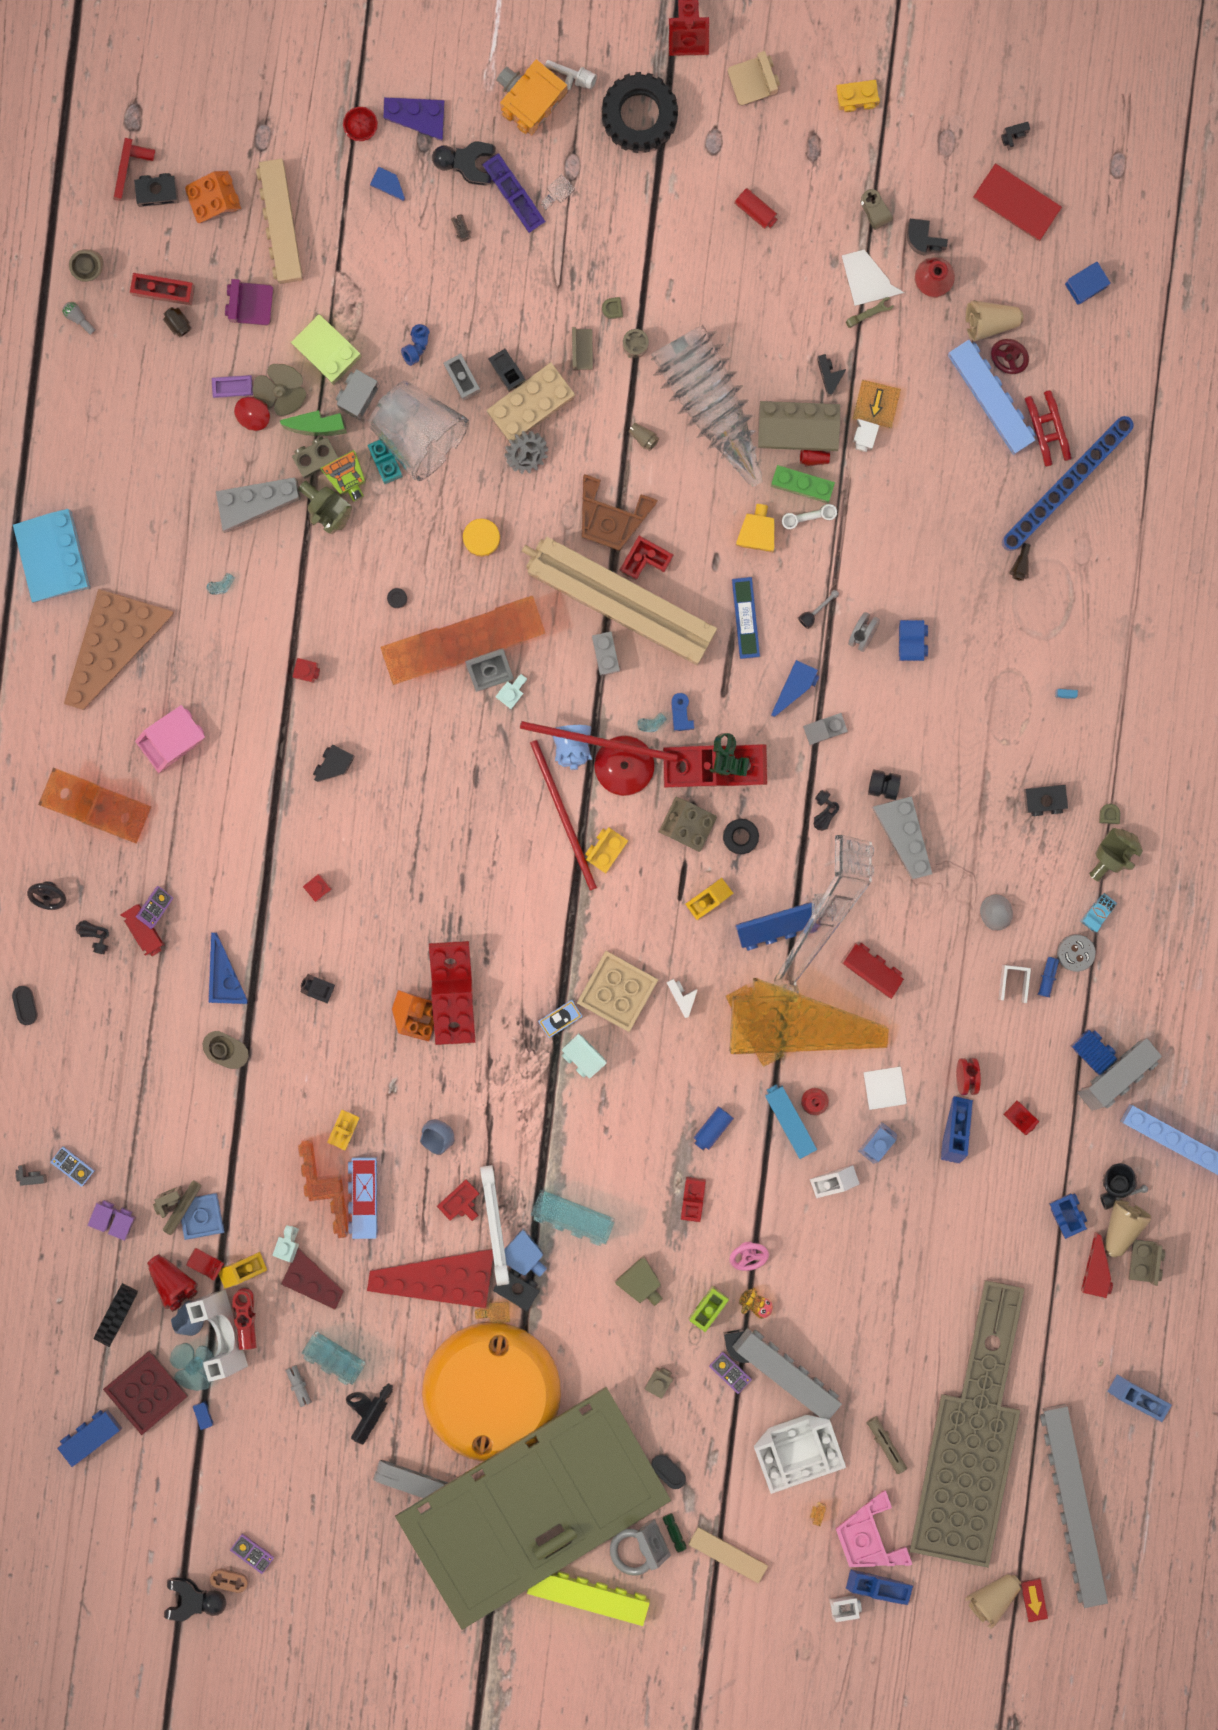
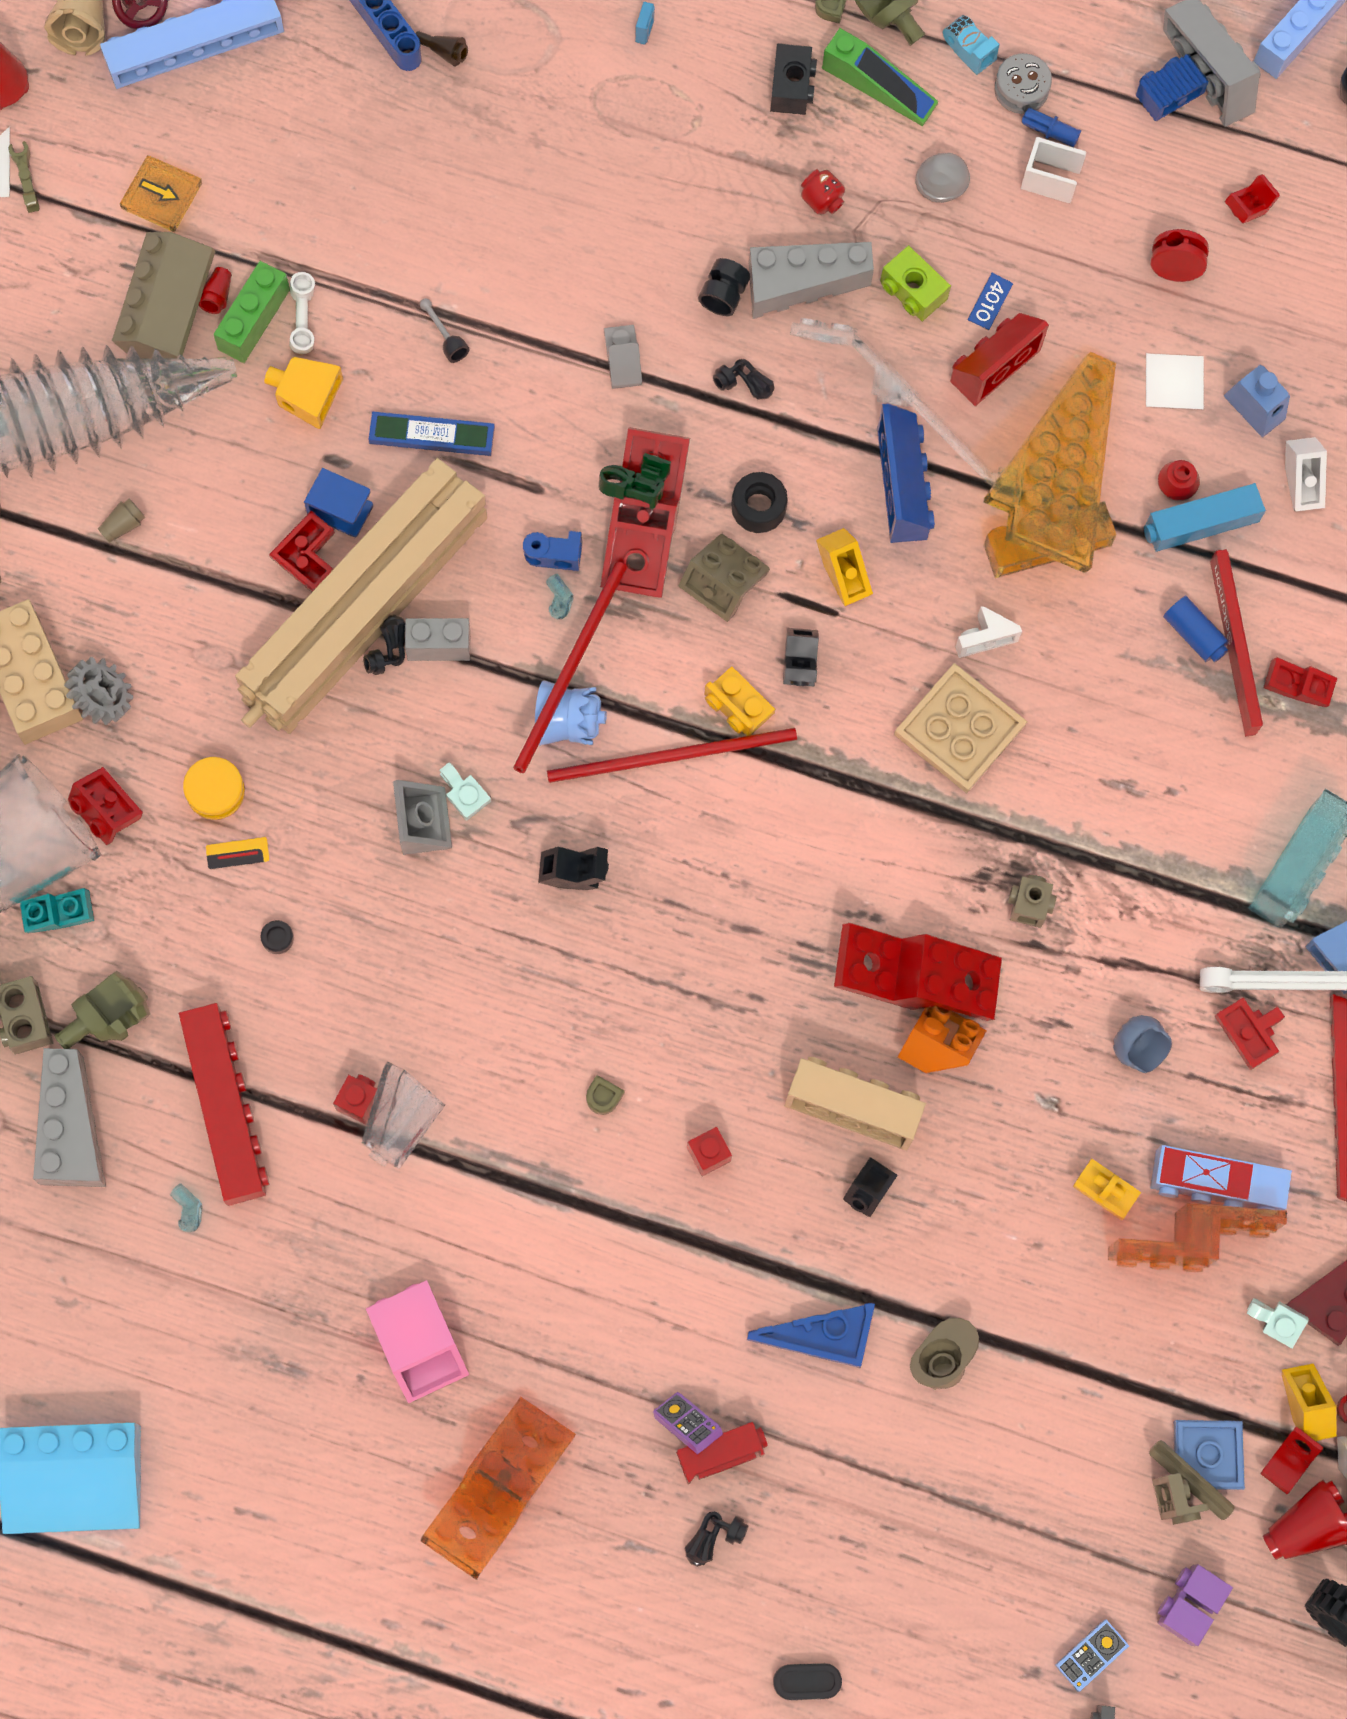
camera: 80 degrees left, 15 degrees down
black piece [27,881,67,910] -> none
nougat wing [64,589,174,710] -> none
black slope [313,744,355,782] -> none
torso [321,450,366,502] -> none
clear orange bracket [380,595,546,685] -> none
tile [538,1000,583,1038] -> none
light aqua slope [562,1033,607,1079] -> none
dark orange wing [582,474,658,551] -> none
red dish [594,736,654,796] -> none
blue slope [771,660,819,717] -> none
black slope [817,354,846,397] -> none
light grey head [848,612,880,652] -> none
white window [853,419,879,452] -> none
blue brick [899,620,928,661] -> none
blue slope [941,1096,973,1164] -> none
none -> red bracket [68,767,143,845]
none -> red brick [178,1003,270,1206]
none -> sticker [206,837,269,869]
none -> blue piece [304,468,373,538]
none -> clear slope [362,1062,445,1169]
none -> black piece [363,615,406,675]
none -> black brick [538,846,609,890]
none -> olive tile [586,1075,625,1115]
none -> brick [783,628,819,687]
none -> tan brick [784,1057,926,1151]
none -> red head [801,169,845,215]
none -> bright green slope [822,28,939,126]
none -> lime brick [880,245,951,322]
none -> blue sticker [968,273,1013,330]
none -> dark tan brick [1008,875,1057,928]
none -> red tile [1210,549,1263,737]

